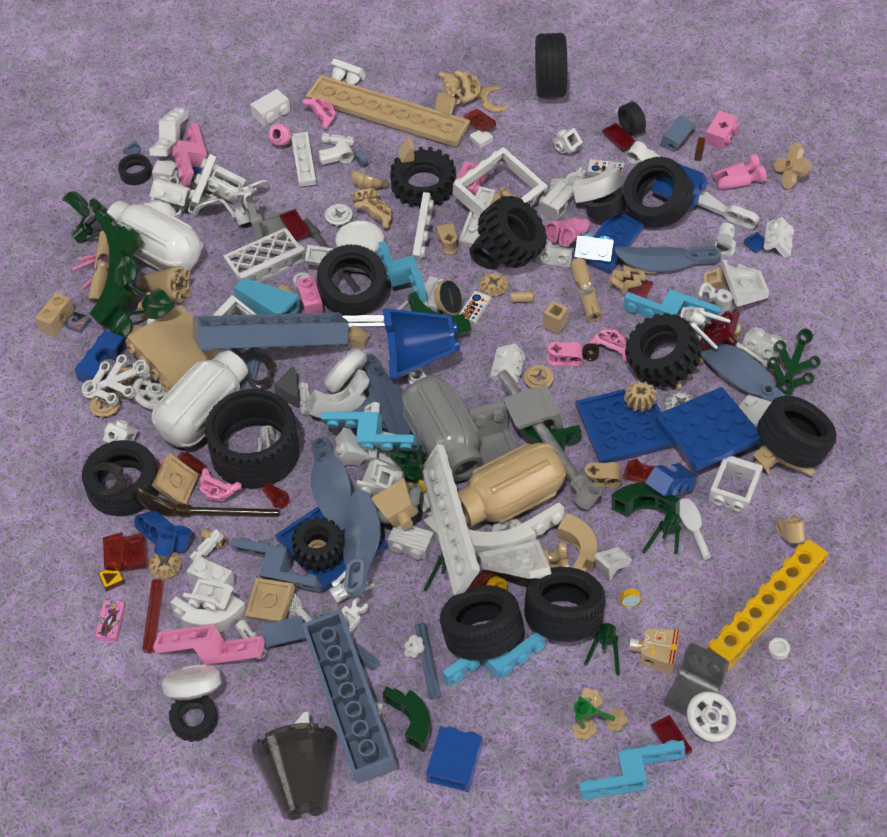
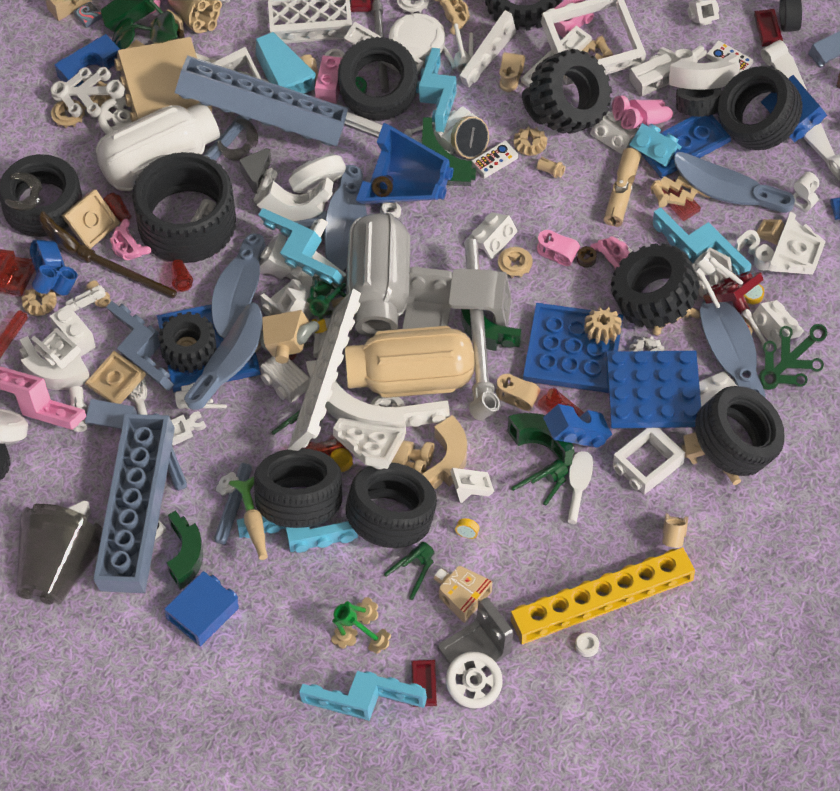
camera: 25 degrees right, 5 degrees up
white brick [103,420,137,443] -> none
tan slope [347,325,371,350] -> none
tan brick [543,301,569,334] -> none
none -> tan piece [229,477,268,560]
none -> dark brown cone [372,175,393,197]
none -> white plant [443,23,473,73]

